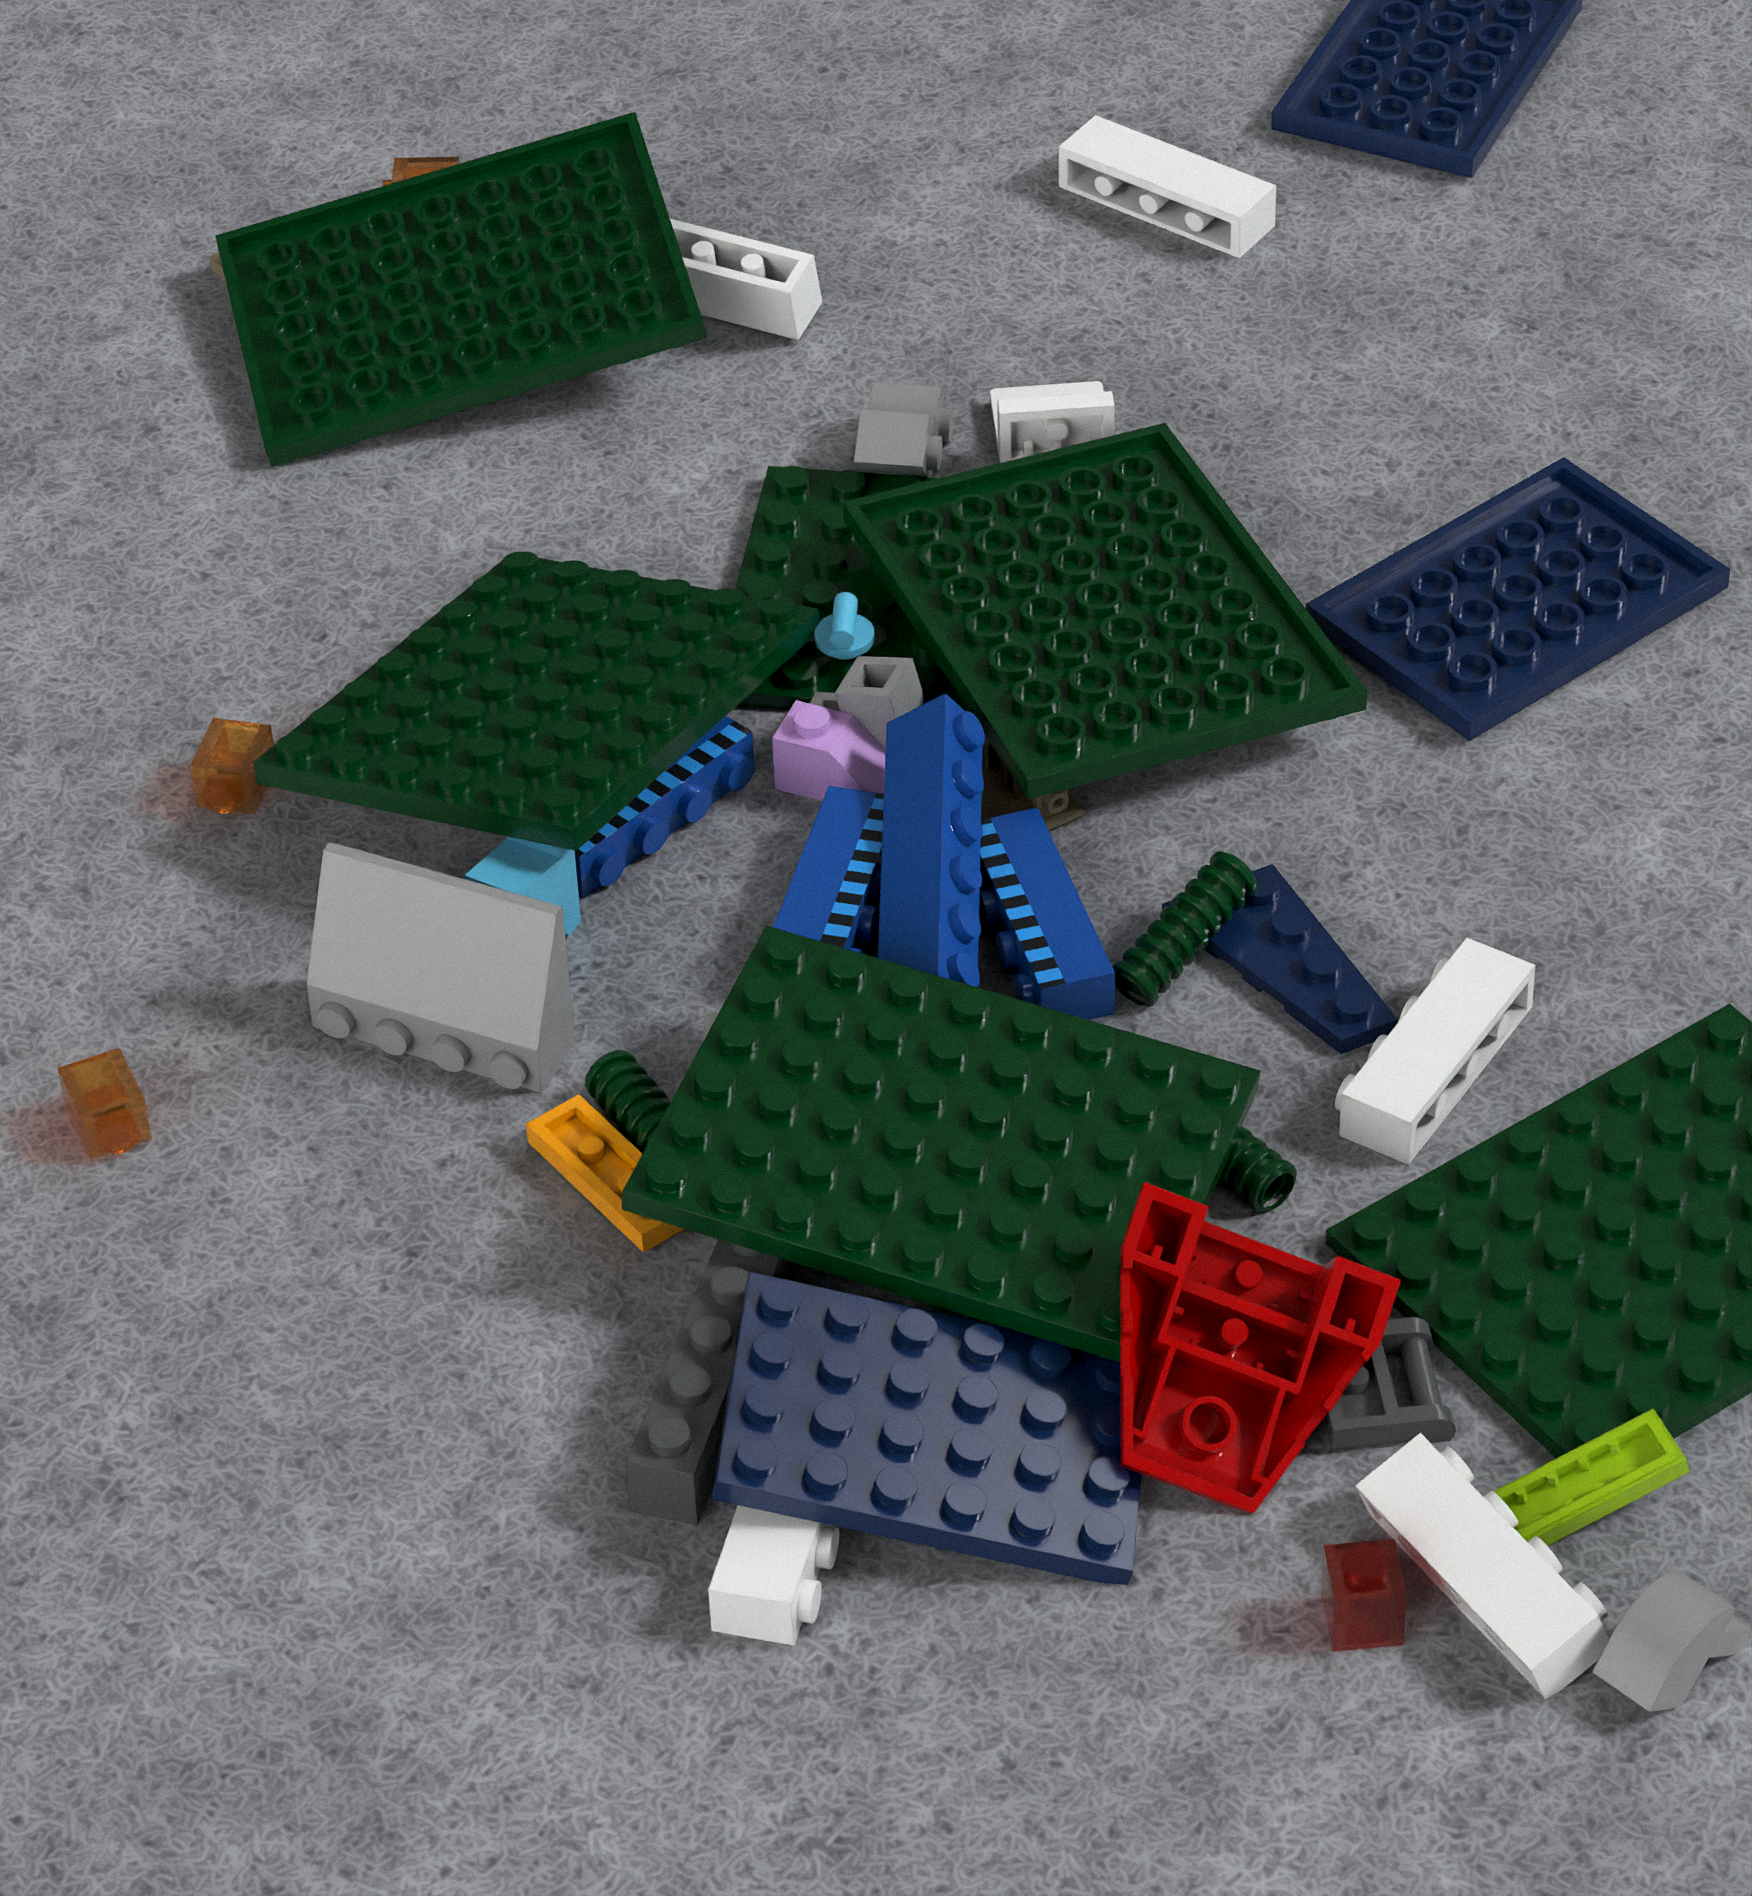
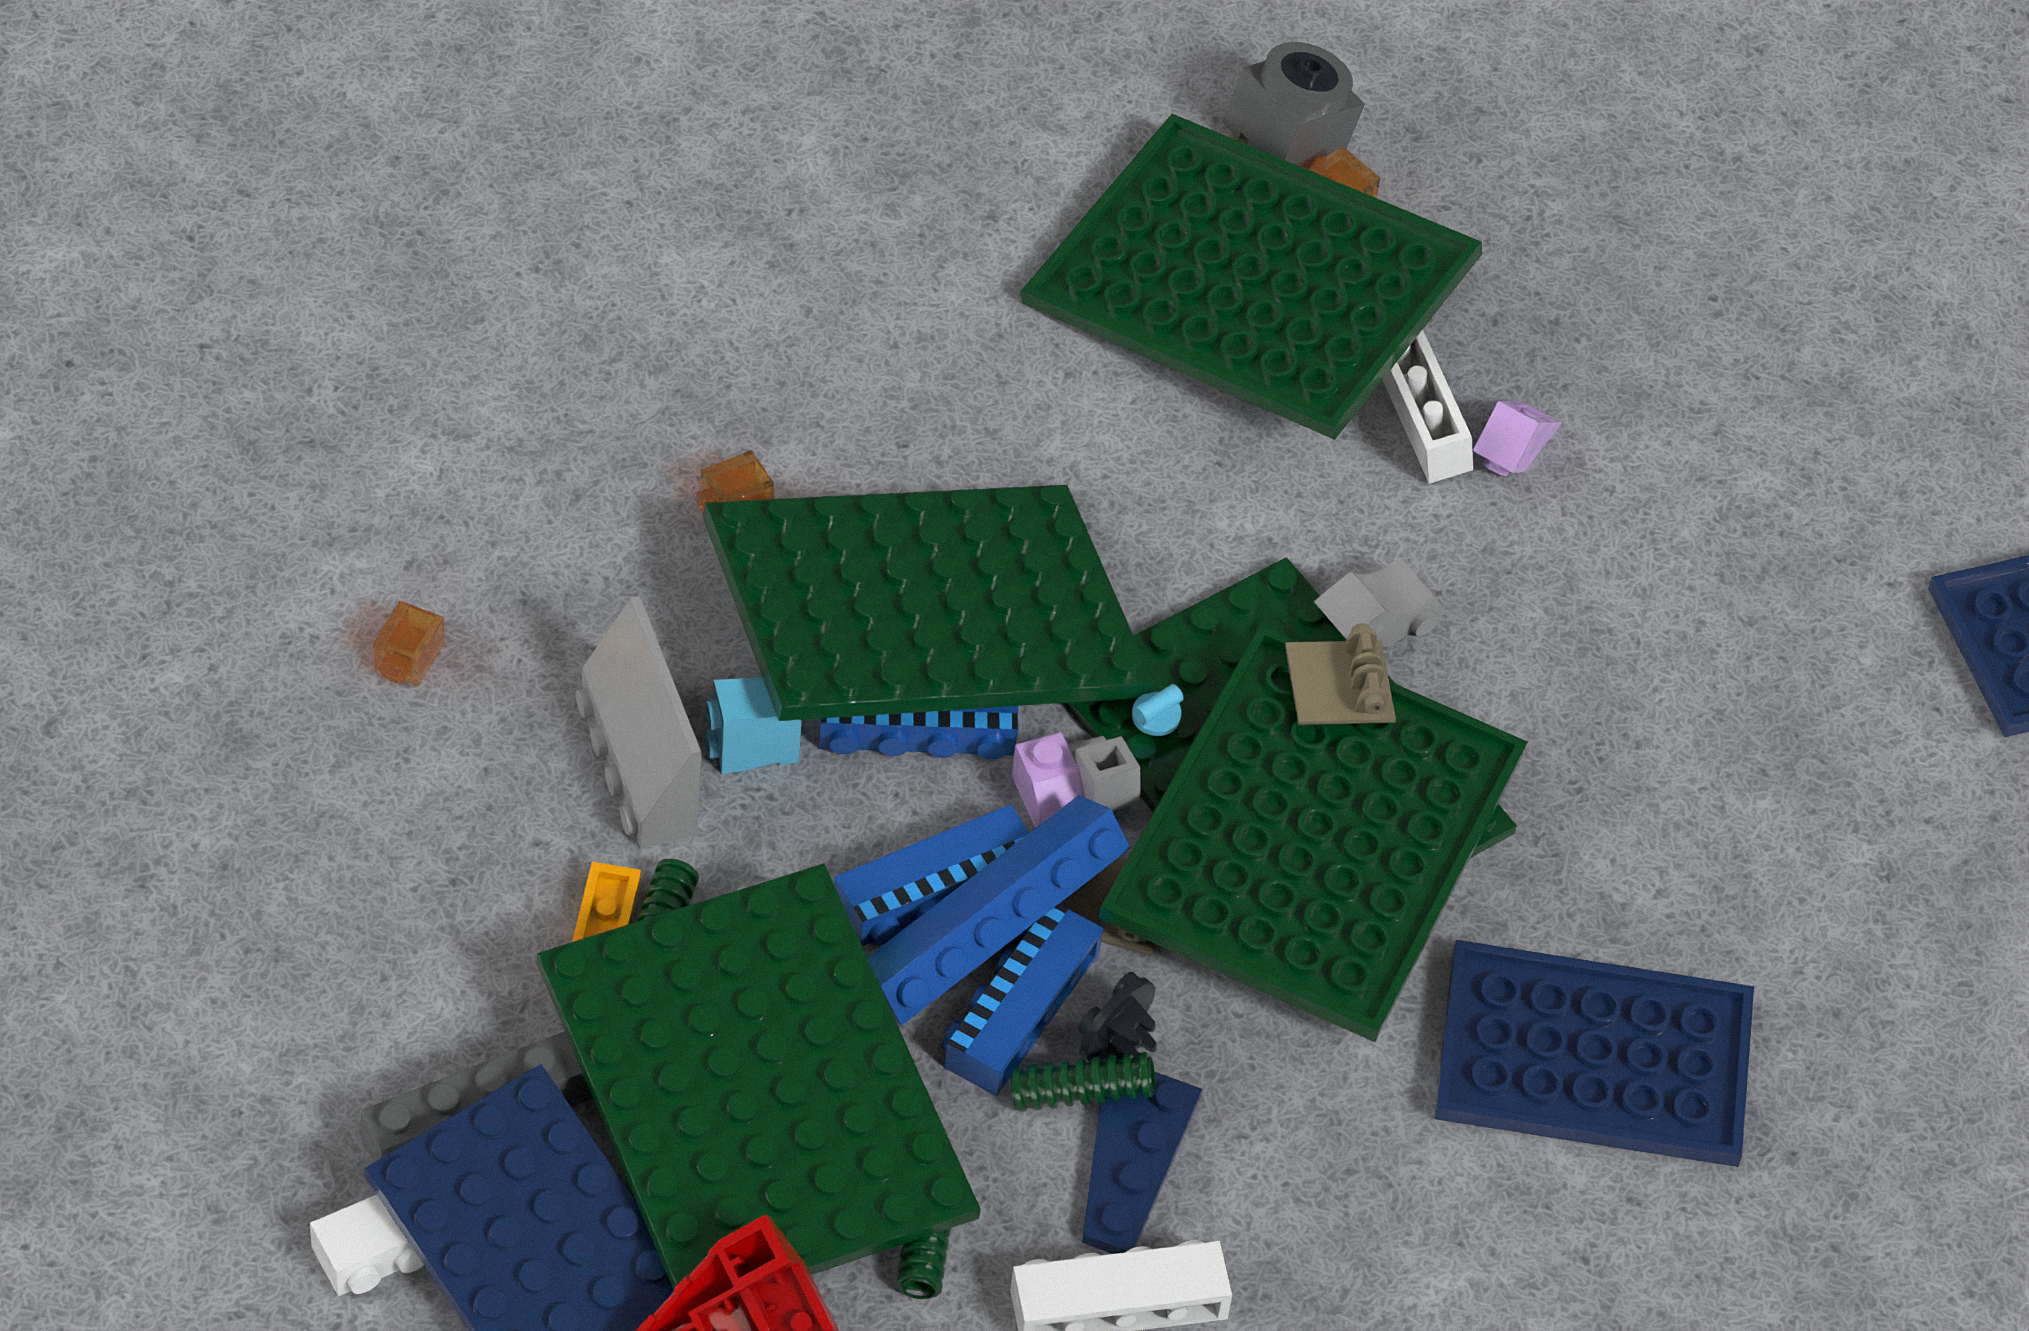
camera: 40 degrees right, 10 degrees up
white bracket [990,381,1115,463] -> none
white brick [1059,115,1276,258] -> none
none -> black plate [1078,972,1157,1063]
none -> dark grey piece [1222,42,1365,169]
none -> dark tan hinge [1285,623,1396,725]
none -> lavender slope [1473,401,1562,476]

